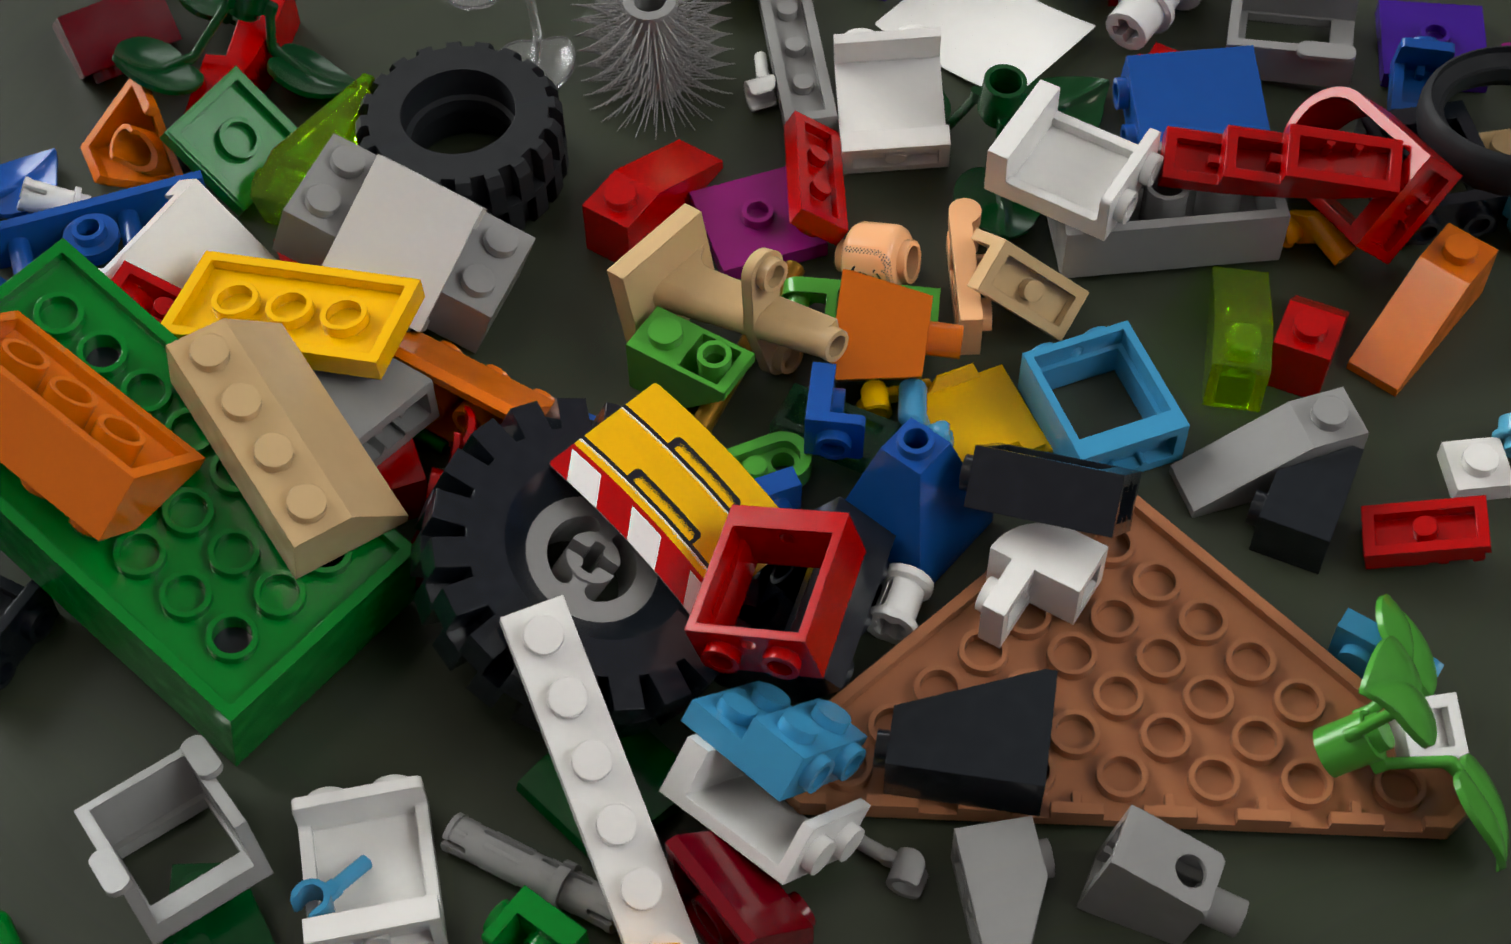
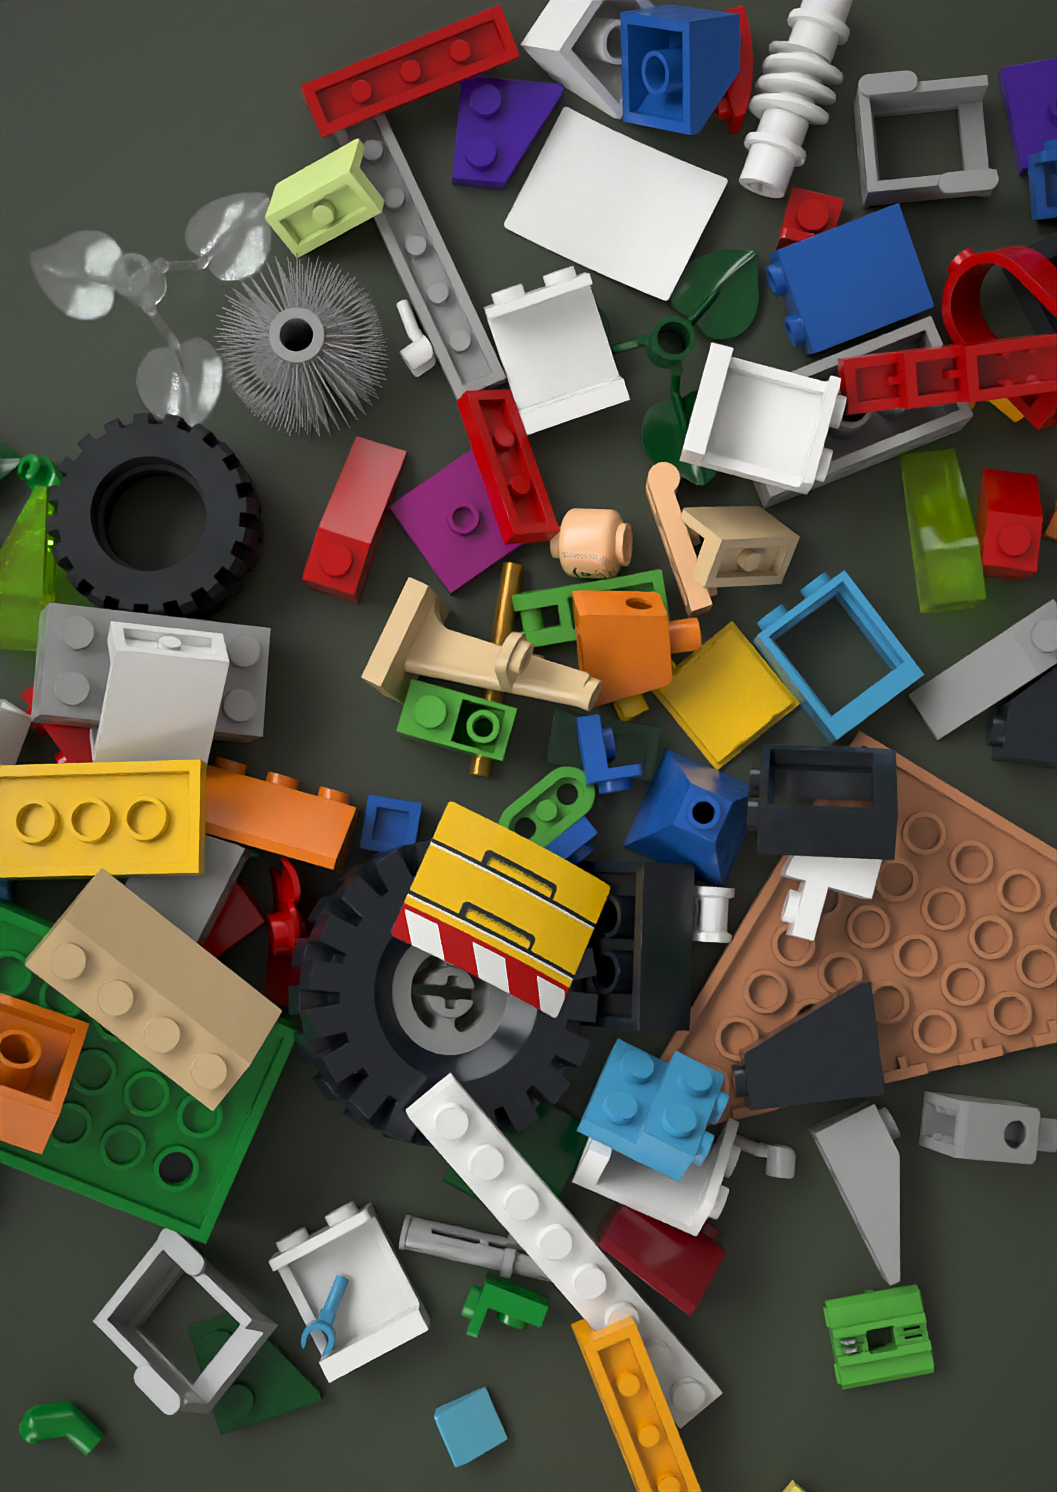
camera: 15 degrees left, 30 degrees up
red window [684,505,866,680] -> none
dark azure arm [898,378,954,446] -> none

